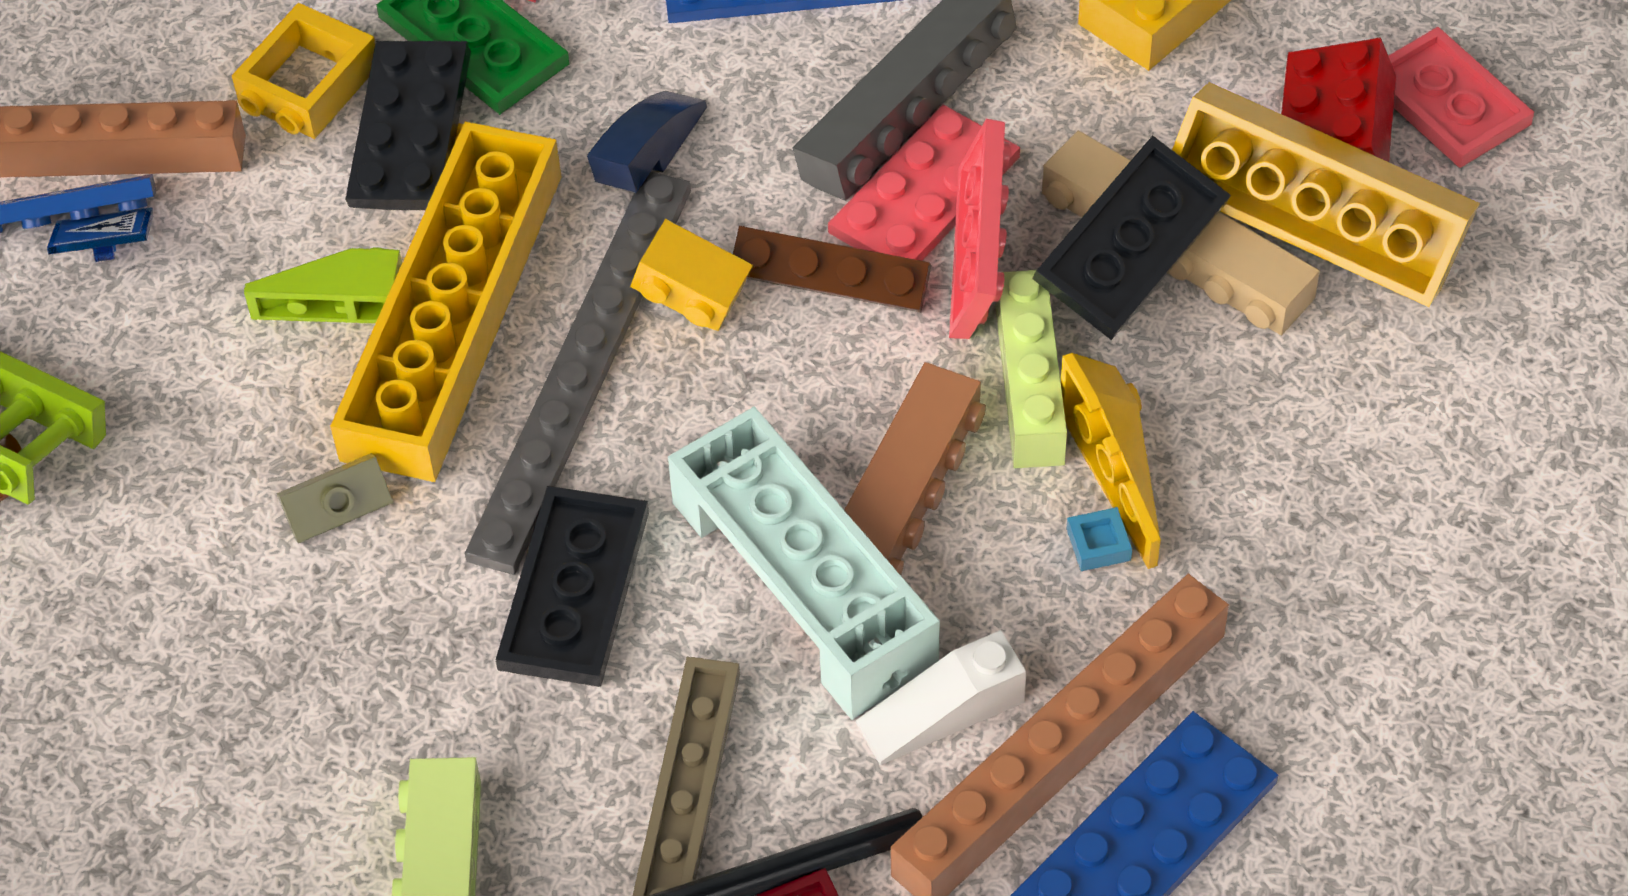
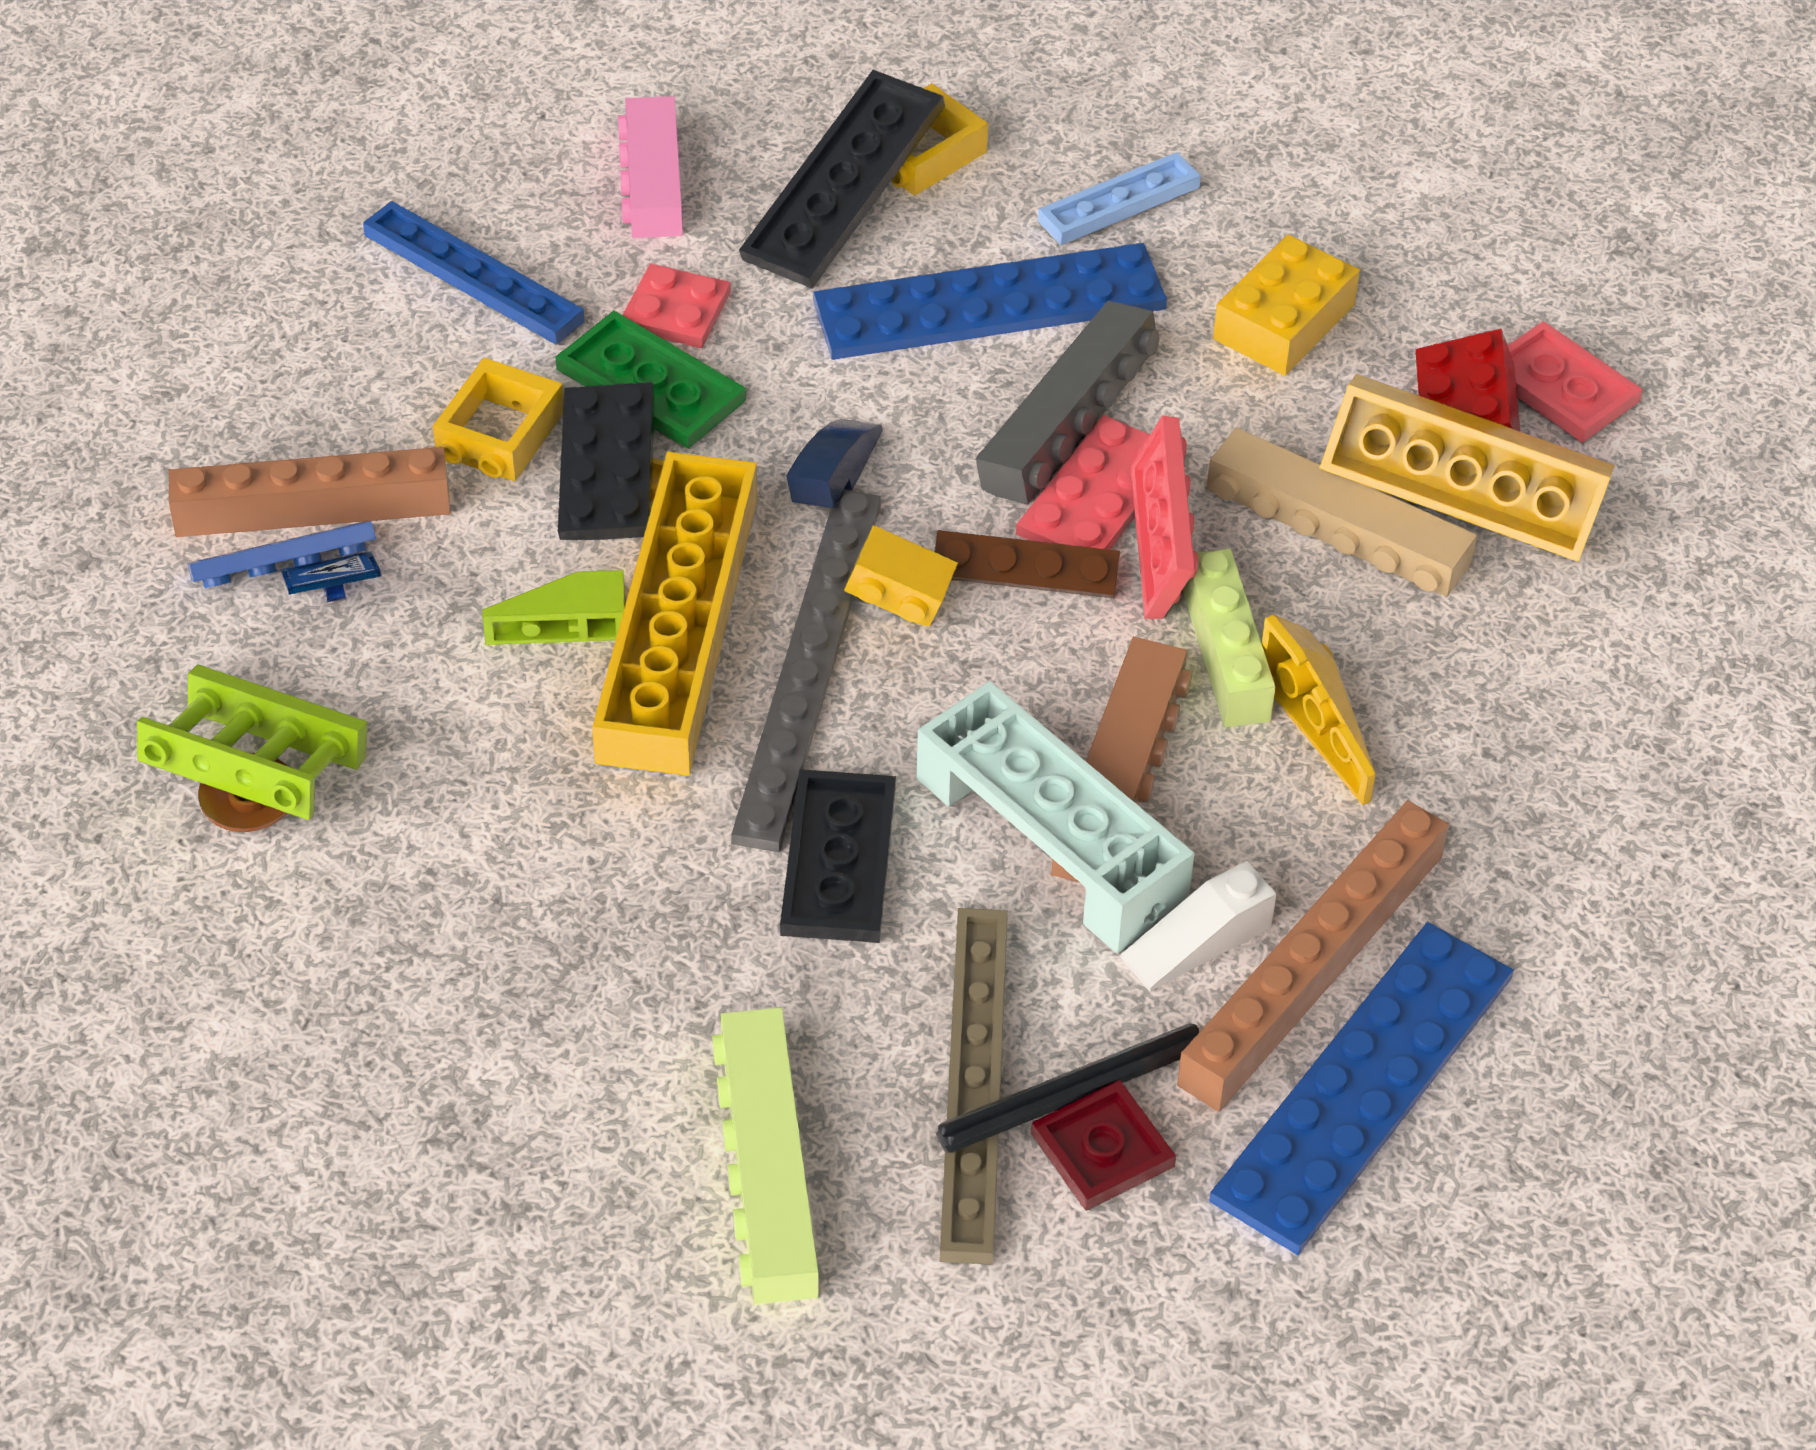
camera: 10 degrees left, 5 degrees down
olive plate [276,453,394,544] -> none
black plate [1032,135,1231,340] -> none
dark azure plate [1066,507,1132,571] -> none

